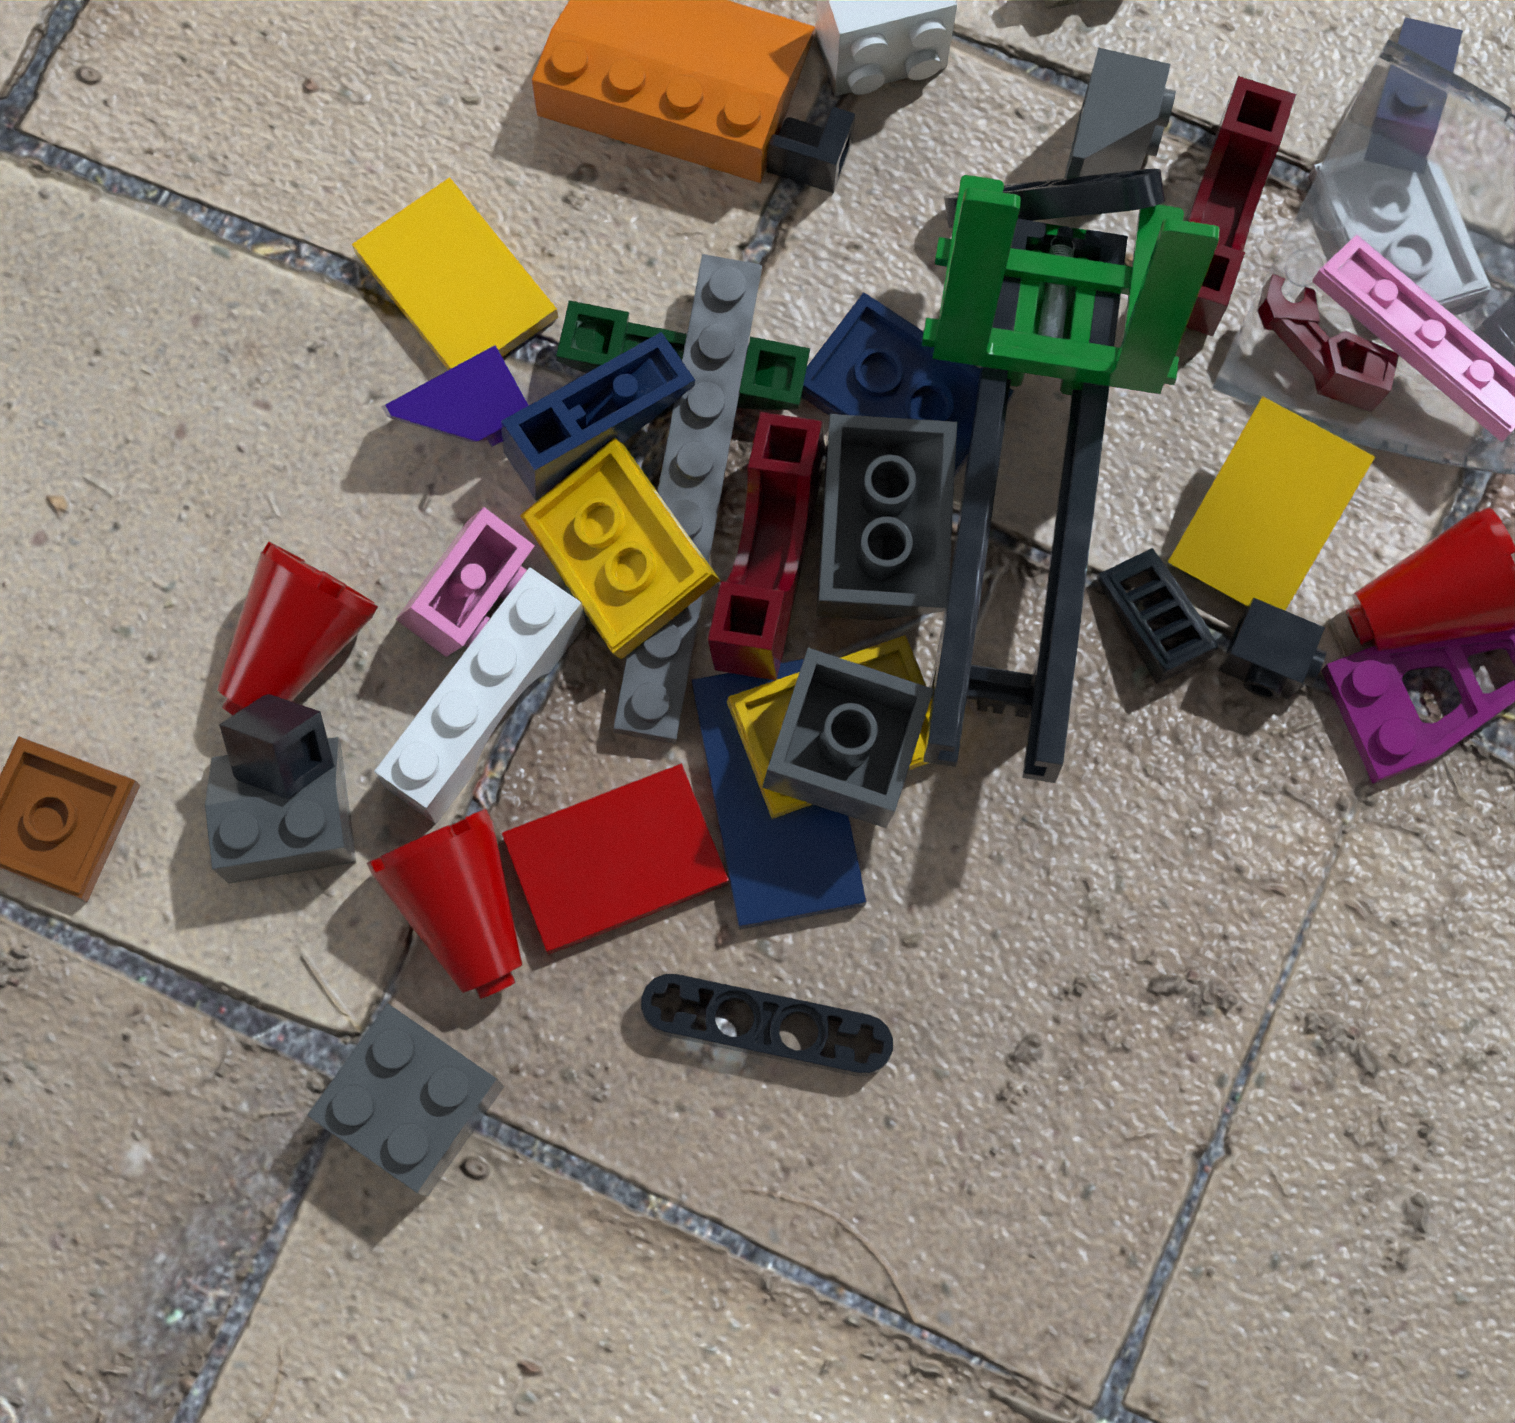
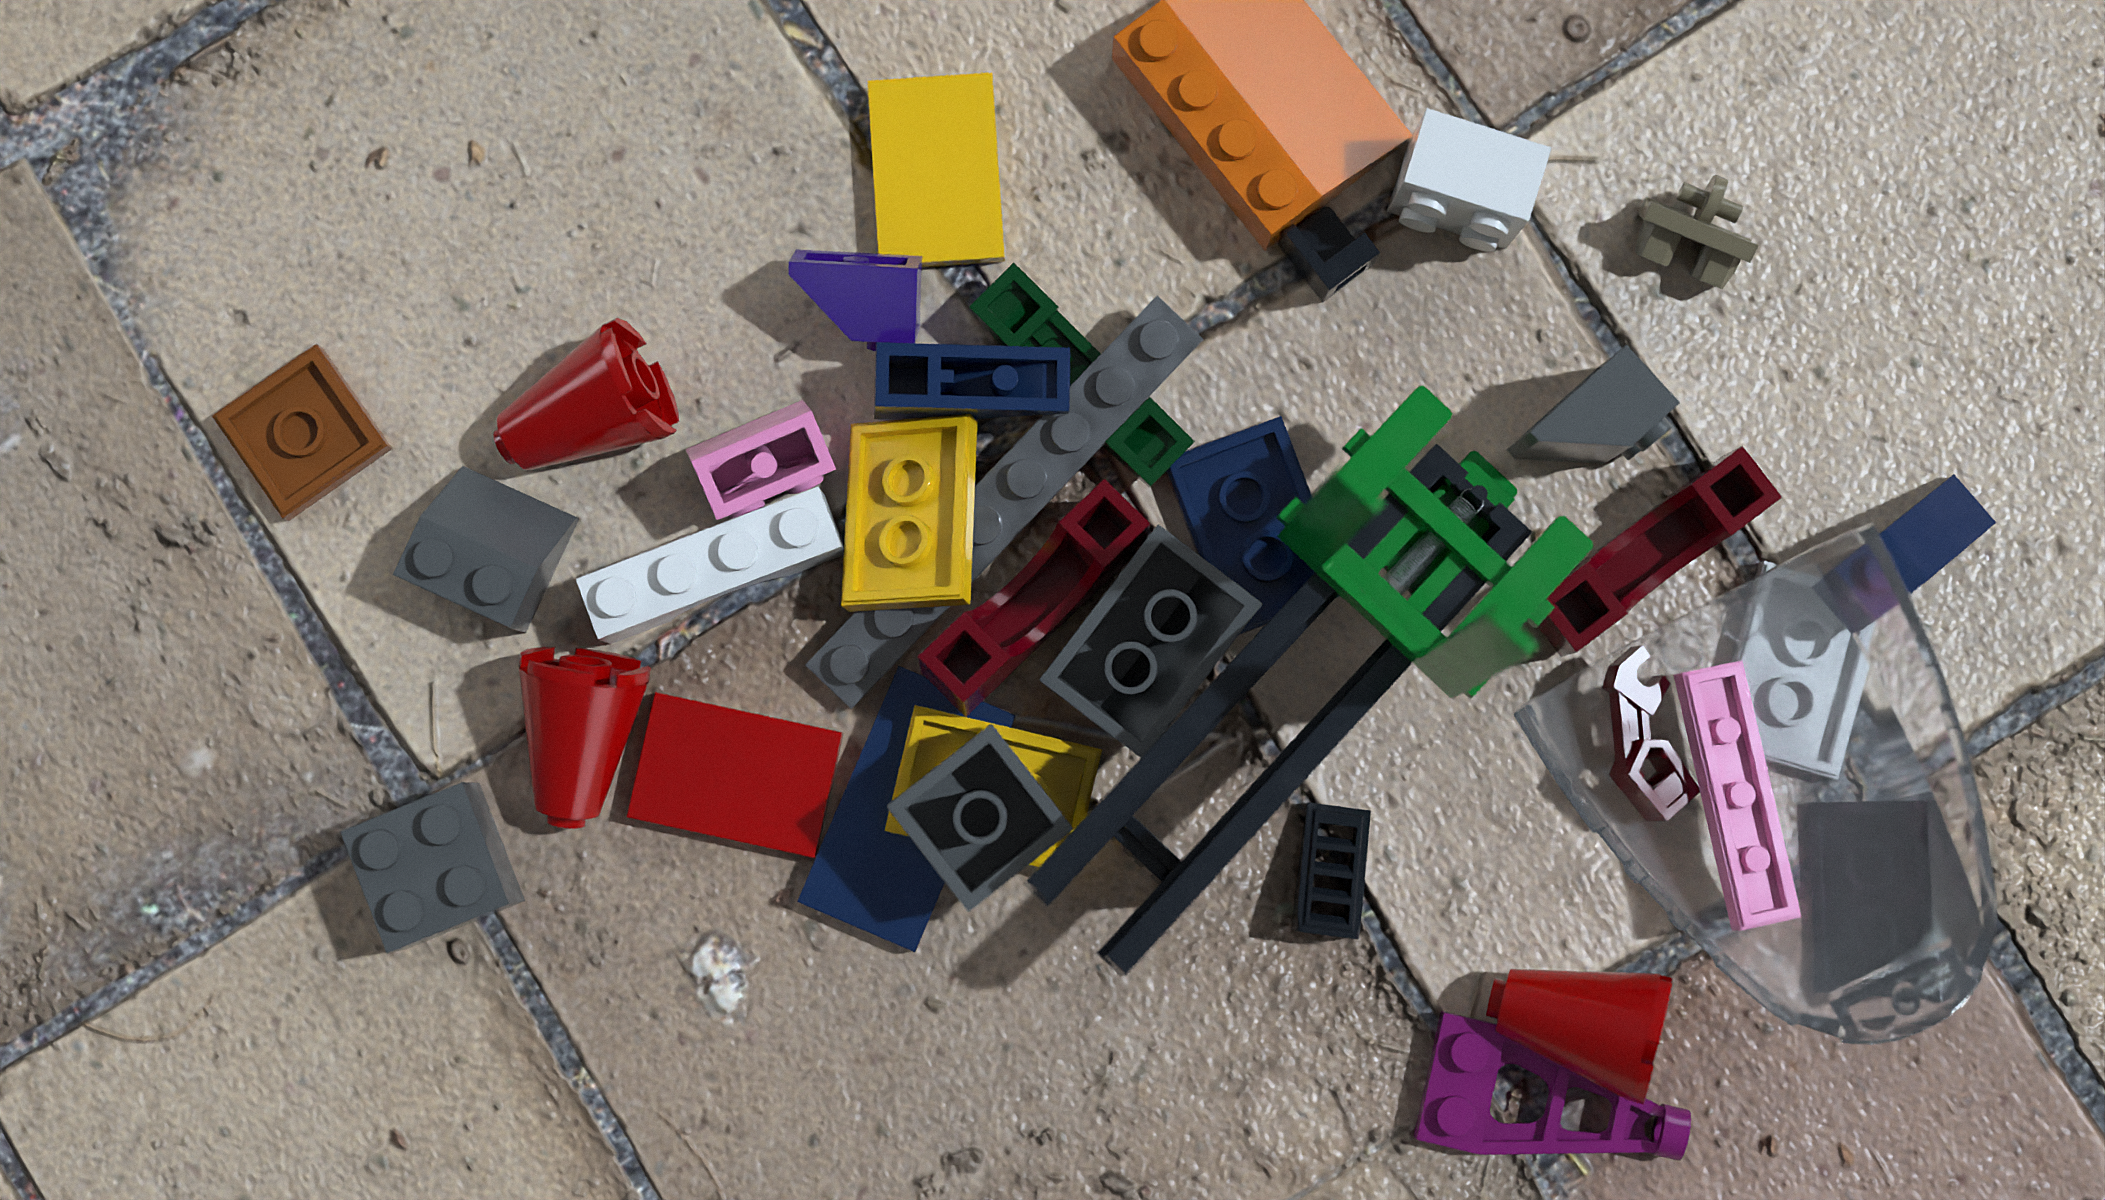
camera: 35 degrees right, 10 degrees up
black panel [219,694,334,799] -> none
black beam [641,974,893,1077] -> none
black beam [944,168,1165,228] -> none
yellow tile [1168,396,1375,611] -> none
black brick [1218,598,1327,700] -> none

